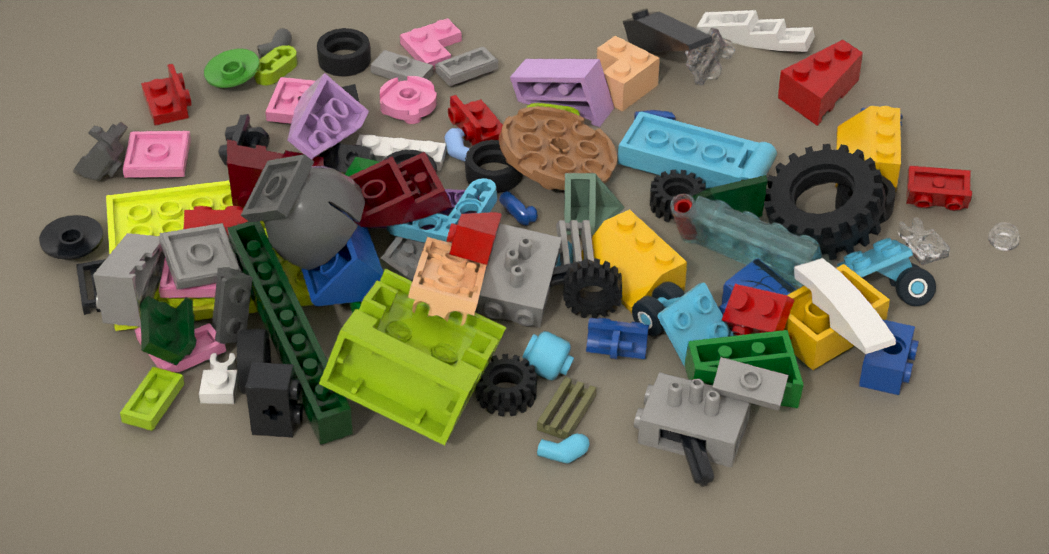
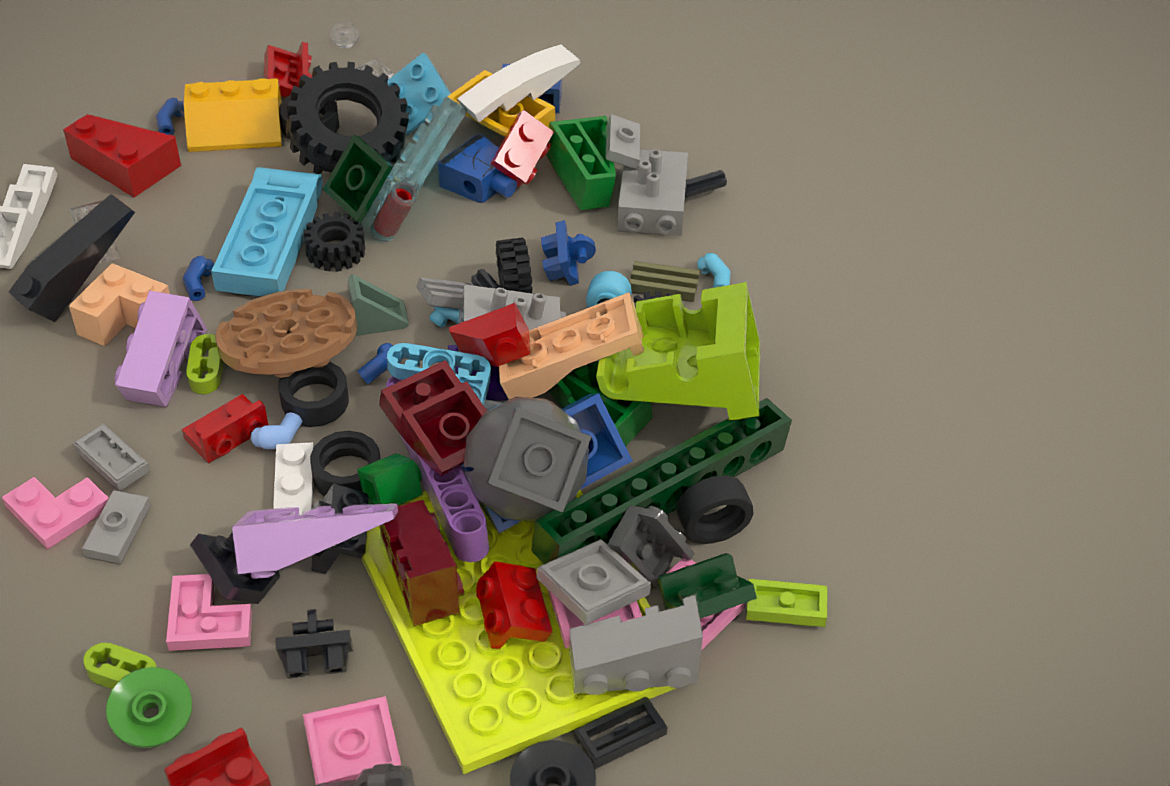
camera: 105 degrees left, 5 degrees up
white plate [199,353,238,404] -> none
black brick [245,362,303,438] -> none
dark grey arm [257,28,292,59] -> none
black tyre [317,28,371,77] -> none
bright pink plate [380,76,437,124] -> none
yellow slope [581,209,687,313] -> none
medium azure plate [632,282,734,367] -> none

